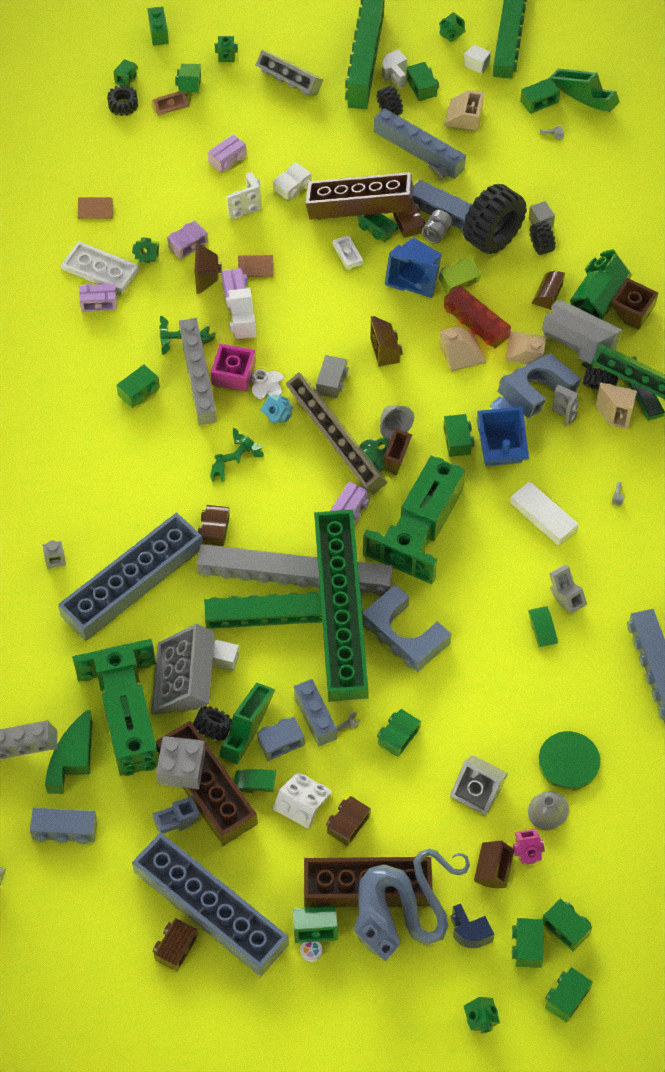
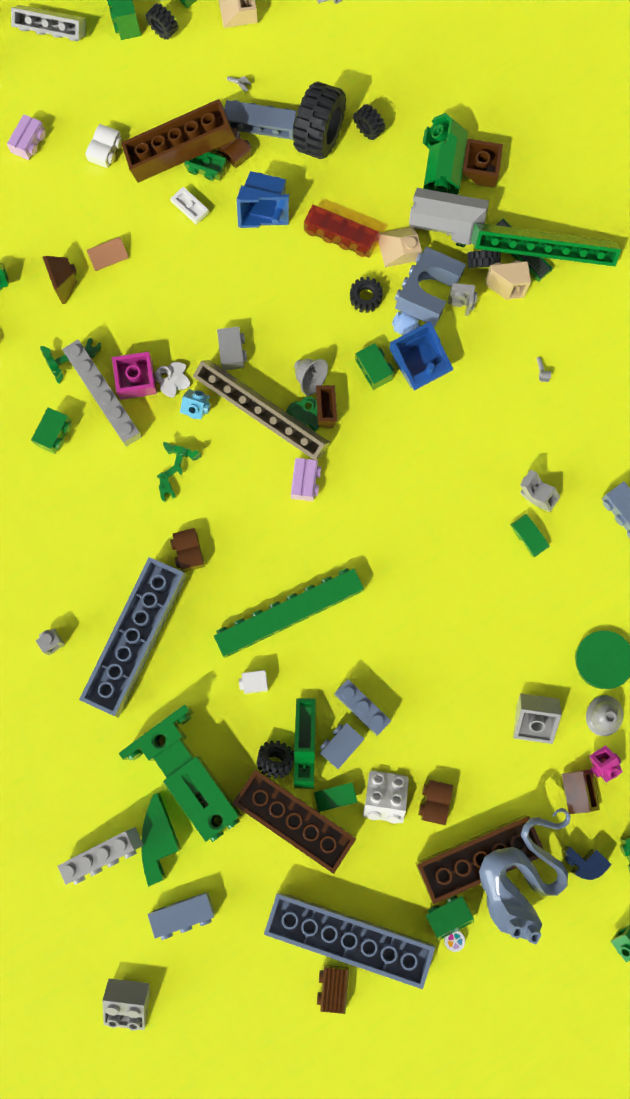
camera: 20 degrees left, 20 degrees up
light grey slope [151,624,214,715] -> none
sand blue brick [152,796,200,834] -> none
light grey brick [156,736,206,789] -> none
lavender brick [167,220,208,259] -> none
light grey brick [197,544,393,596] -> none
lavender brick [221,268,248,309] -> none
white brick [226,288,257,339] -> none
white bracket [227,172,262,220] -> none
green brick [314,509,369,702] -> none
light grey hand [336,712,360,732] -> none
sand blue arch [362,584,452,672] -> none
green brick [363,455,465,584] -> none
reddish brown slope [370,316,403,367] -> none
sand blue brick [374,108,466,179] -> none
green brick [377,709,421,757] -> none
light grey wheel [422,210,453,243] -> none
lime brick [438,257,481,296] -> none
tan slope [439,326,486,372] -> none
white piece [510,481,579,546] -> none
light grey brick [528,201,555,227] -> none
reddish brown brick [532,271,565,310] -> none
none -> black tyre [350,276,383,313]

